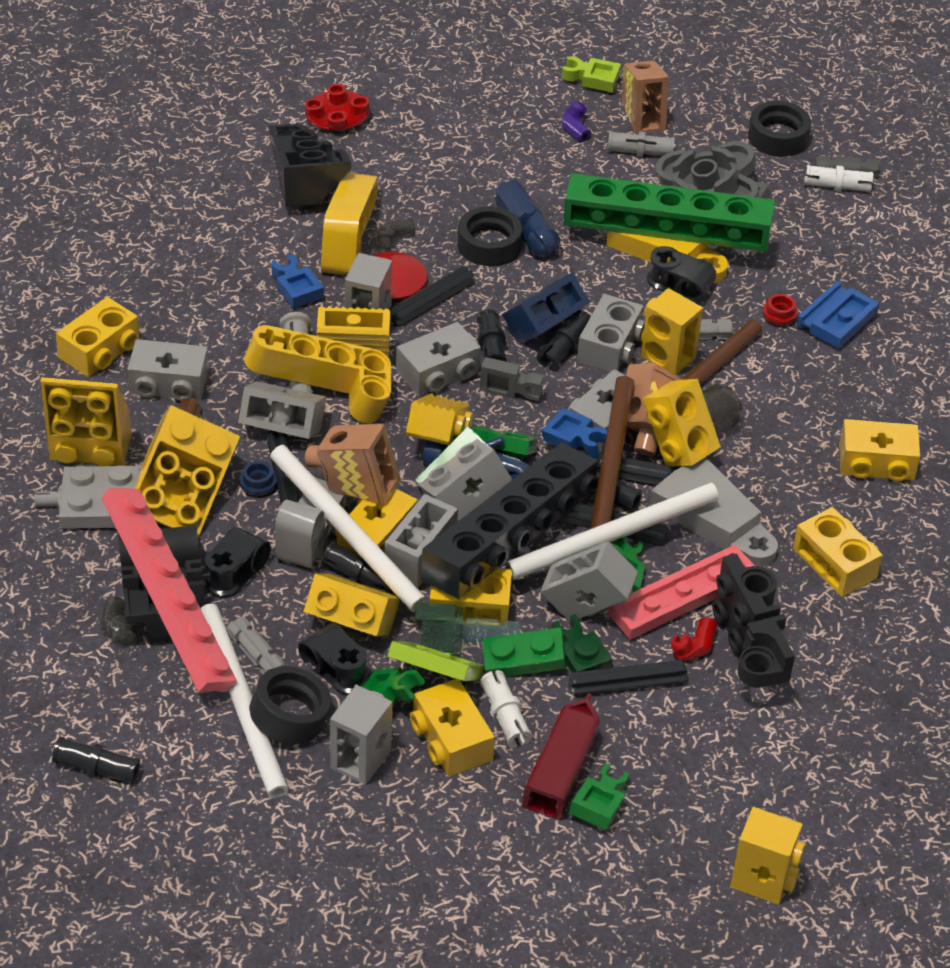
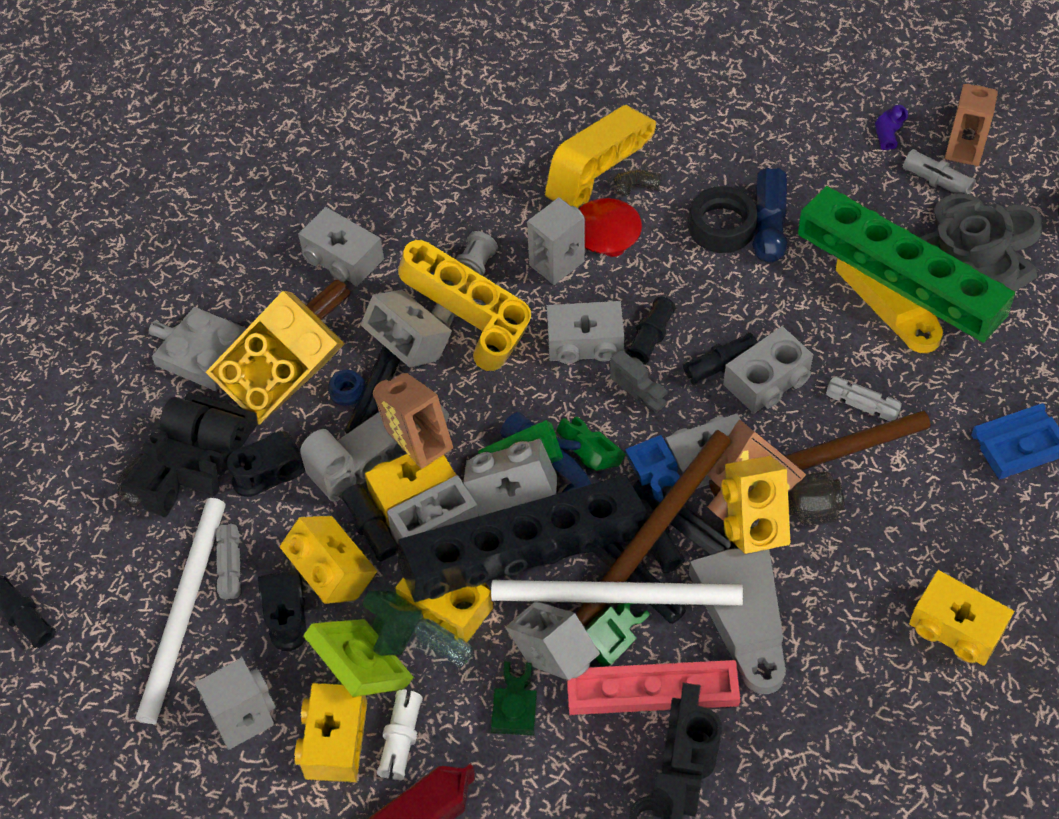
camera: 35 degrees right, 10 degrees up
yellow slope [40,377,132,466] -> none
yellow brick [55,297,140,377] -> none
coral plate [101,488,237,692] -> none
black tyre [249,666,332,744] -> none
black wedge [268,123,351,209] -> none
white piece [270,445,426,612] -> none
blue plate [271,254,324,309] -> none
red dish [304,84,370,131] -> none
yellow brick [317,306,390,358] -> none
green plate [362,667,425,705] -> none
black axle [389,266,474,327] -> none
yellow brick [406,393,474,445] -> none
green plate [483,627,566,678] -> none
dark blue brick [502,272,590,344] -> none
lime plate [562,56,621,93] -> none
black axle [569,660,687,696] -> none
yellow brick [641,288,703,375] -> none
black piece [647,246,717,304] -> none
red arm [671,617,718,662] -> none
red plate [763,294,798,325] -> none
yellow brick [793,507,882,597] -> none

